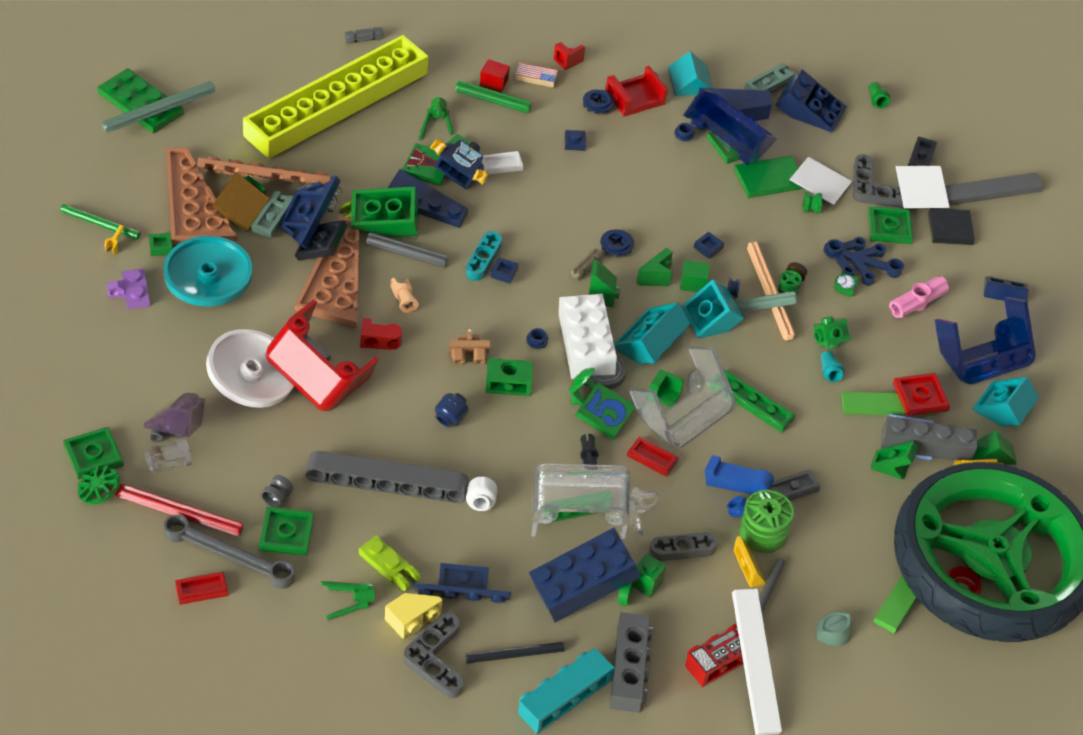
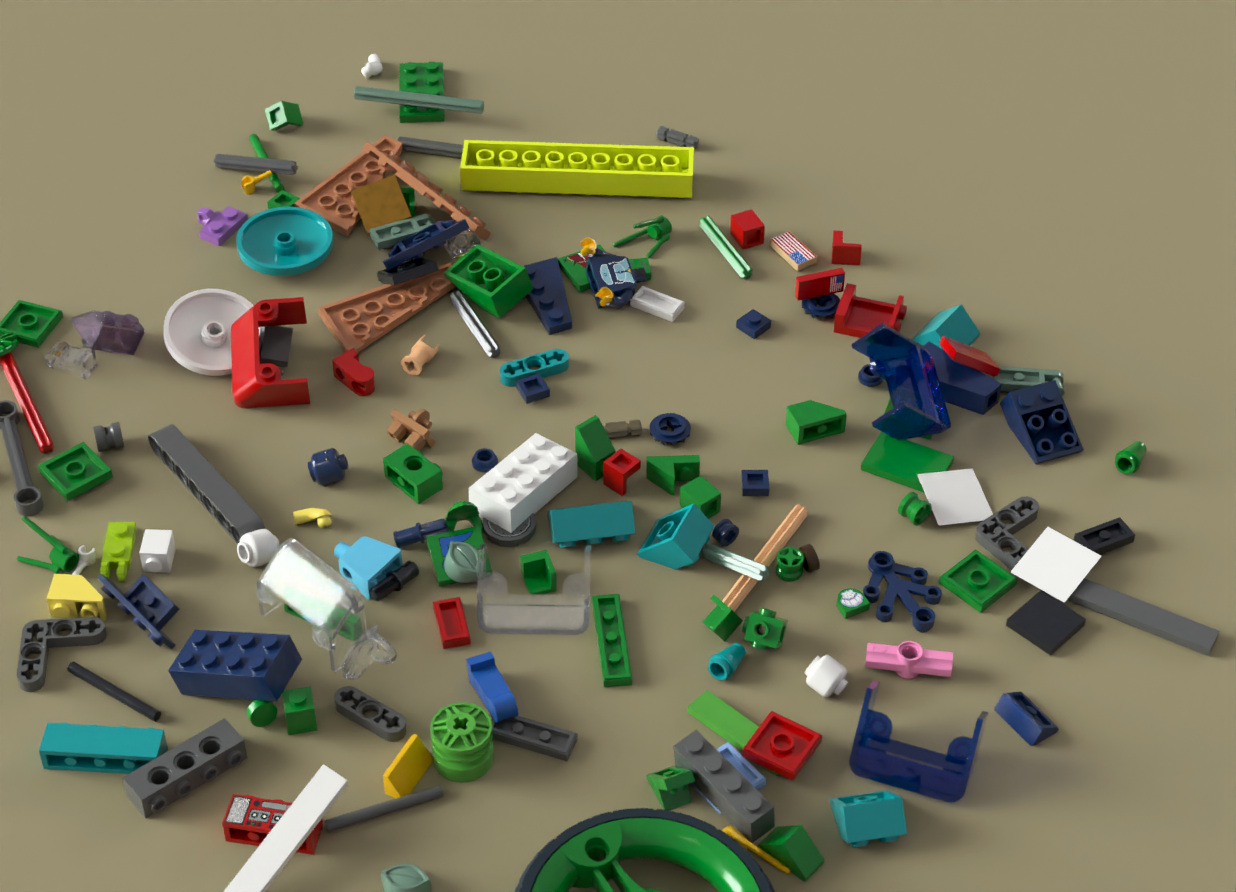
camera: 50 degrees right, 5 degrees down
none -> white hand [72,545,96,575]
none -> white brick [139,529,176,573]
none -> dark grey axle [213,154,298,175]
none -> green panel [265,101,303,131]
none -> light yellow arm [293,508,332,528]
none -> medium azure torso [334,536,403,600]
none -> white arm [361,54,383,78]
none -> dark blue axle [393,518,448,548]
none -> dark grey axle [397,136,464,158]
none -> sand green hat [444,541,485,583]
none -> red panel [603,449,641,496]
none -> green panel [702,594,743,642]
none -> green slope [785,400,847,445]
none -> red tile [795,268,845,301]
none -> white head [804,655,848,698]
none -> red tile [939,336,1001,377]

